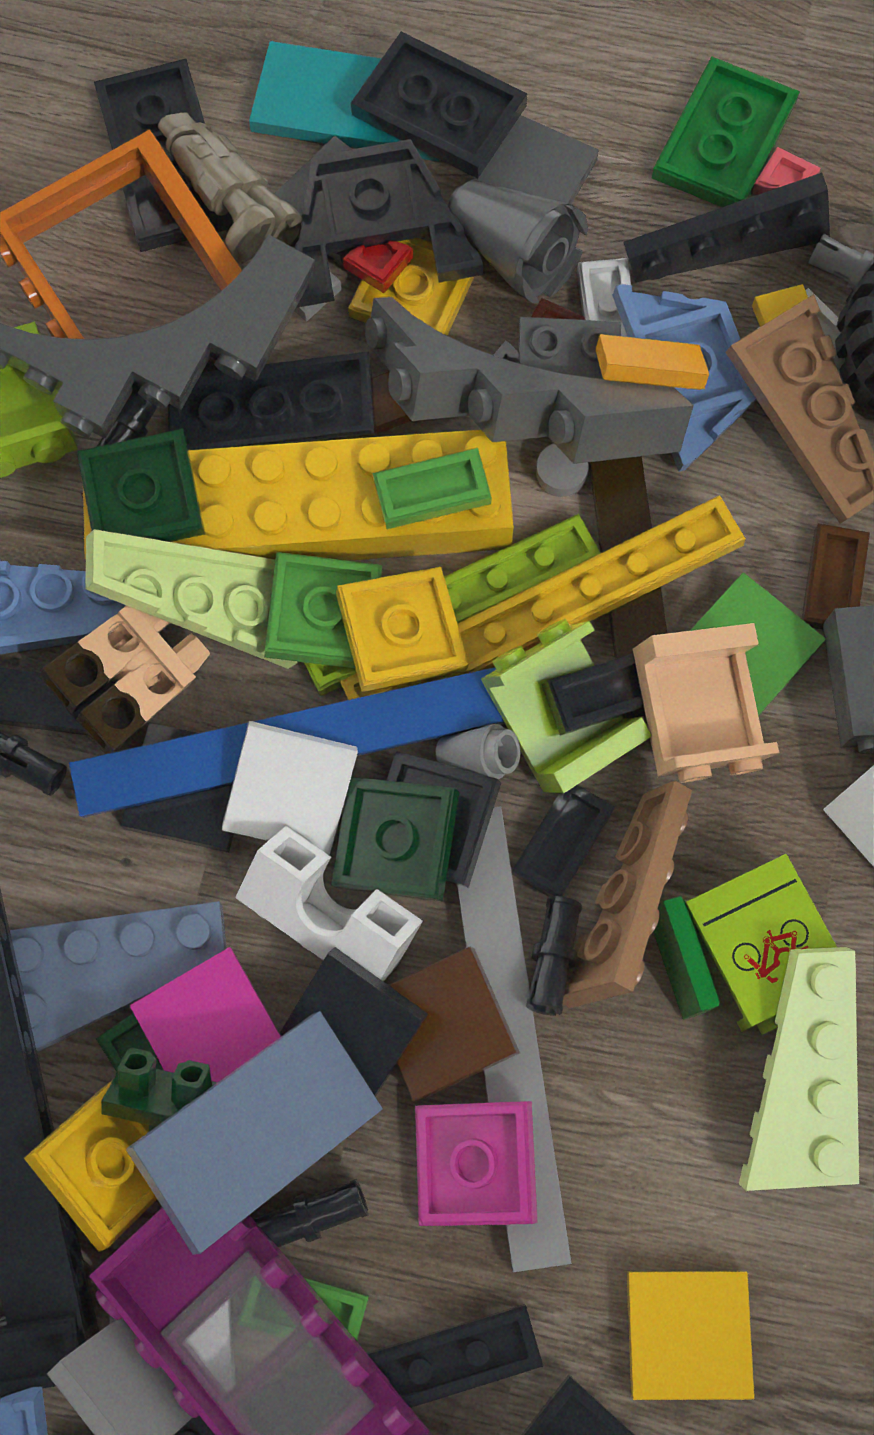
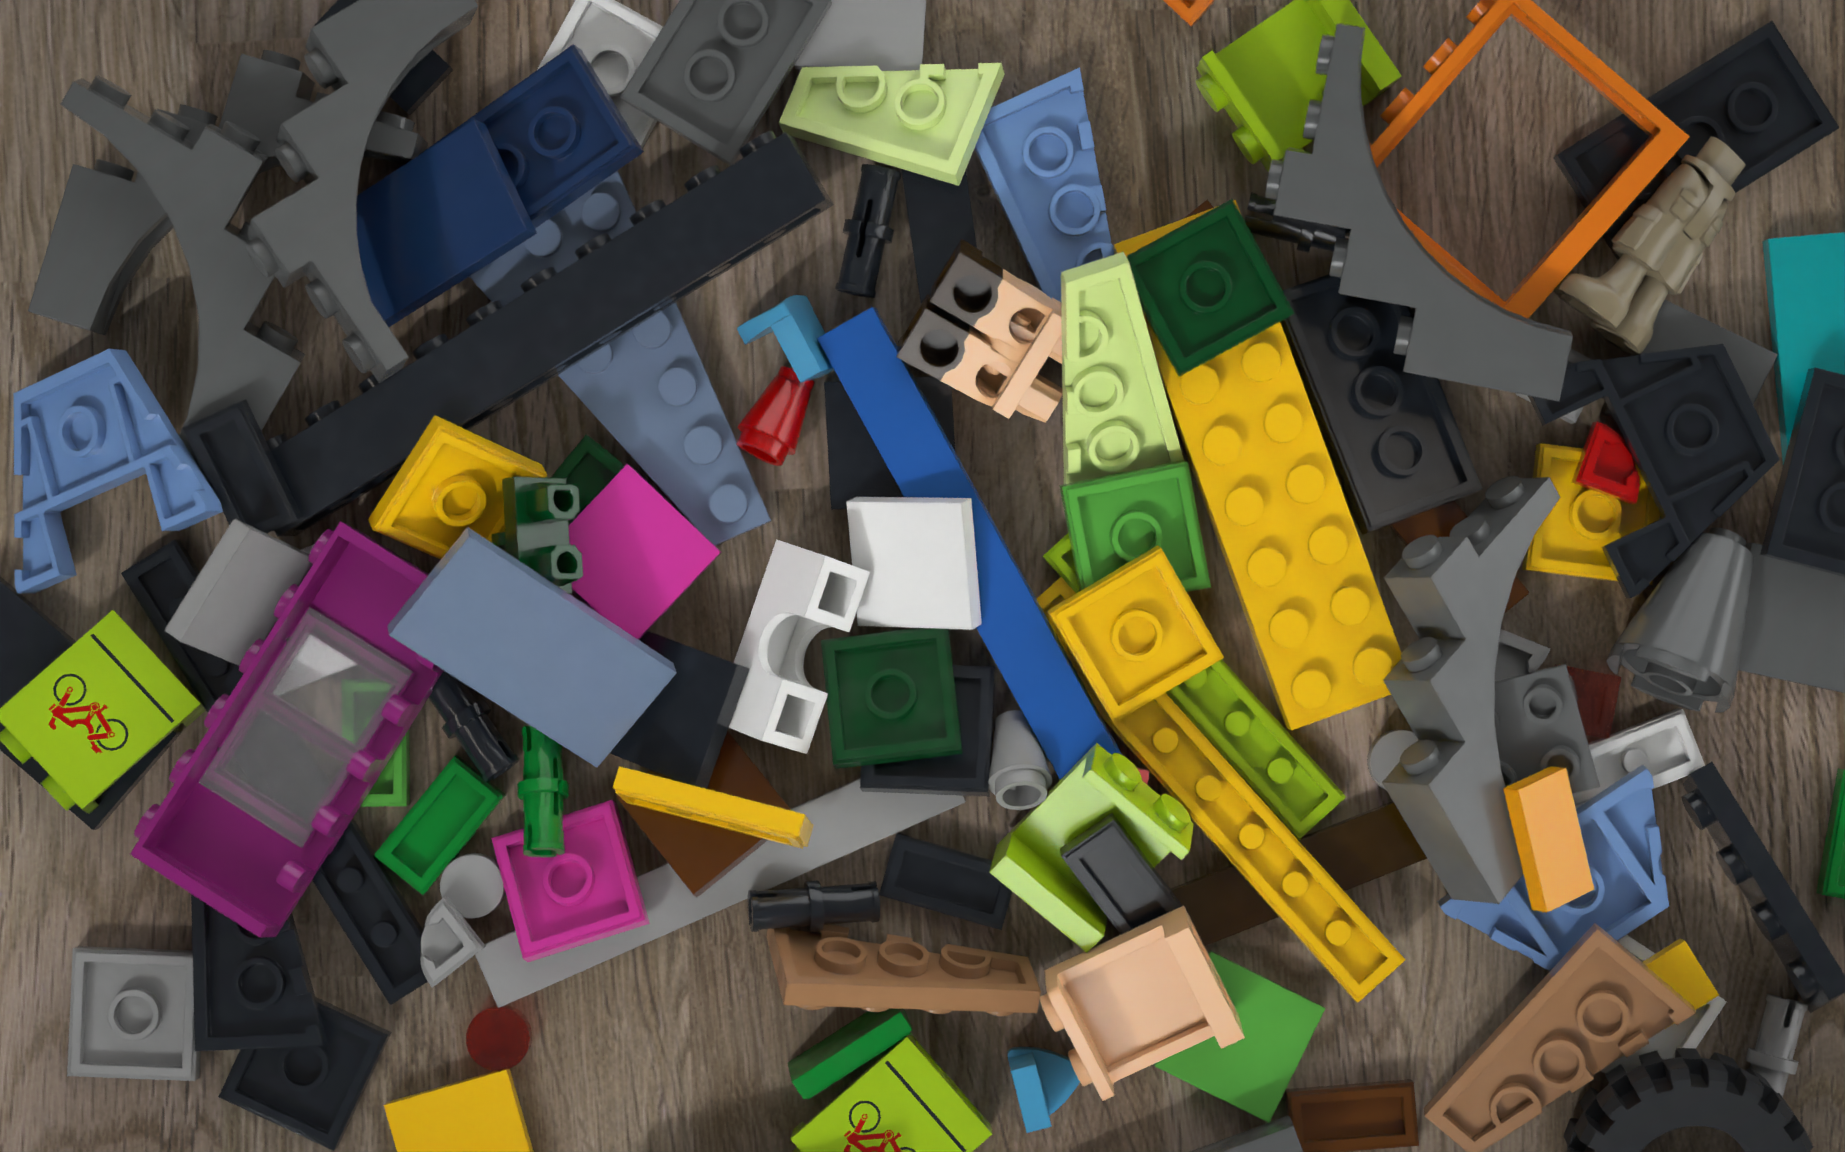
camera: 70 degrees right, 15 degrees up
bright green tile [373,448,492,529] -> none
none -> green tile [374,755,506,895]
none -> light grey tile [420,896,486,988]
none -> light grey tile [440,853,506,918]
none -> clear red tile [466,1005,532,1071]
none -> green pin [517,725,569,857]
none -> yellow tile [613,766,814,849]
none -> dark azure tile [736,295,834,383]
none -> red cone [736,366,815,466]
none -> dark azure tile [1007,1047,1080,1133]

